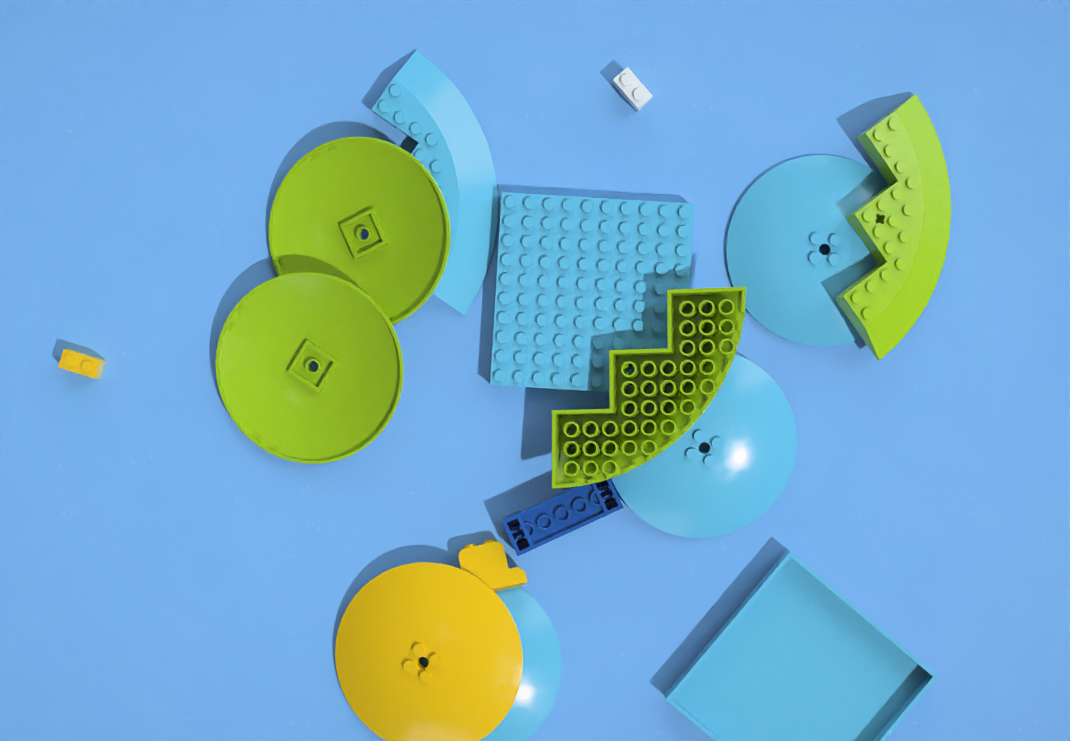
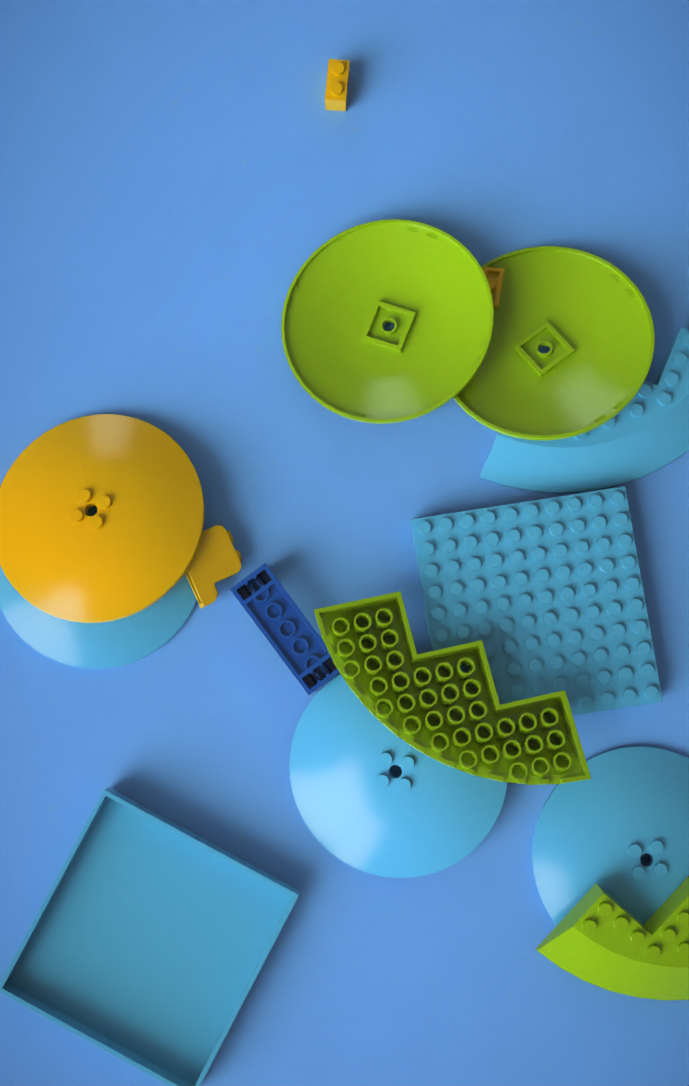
camera: 85 degrees right, 5 degrees down
none -> yellow plate [483,267,505,310]

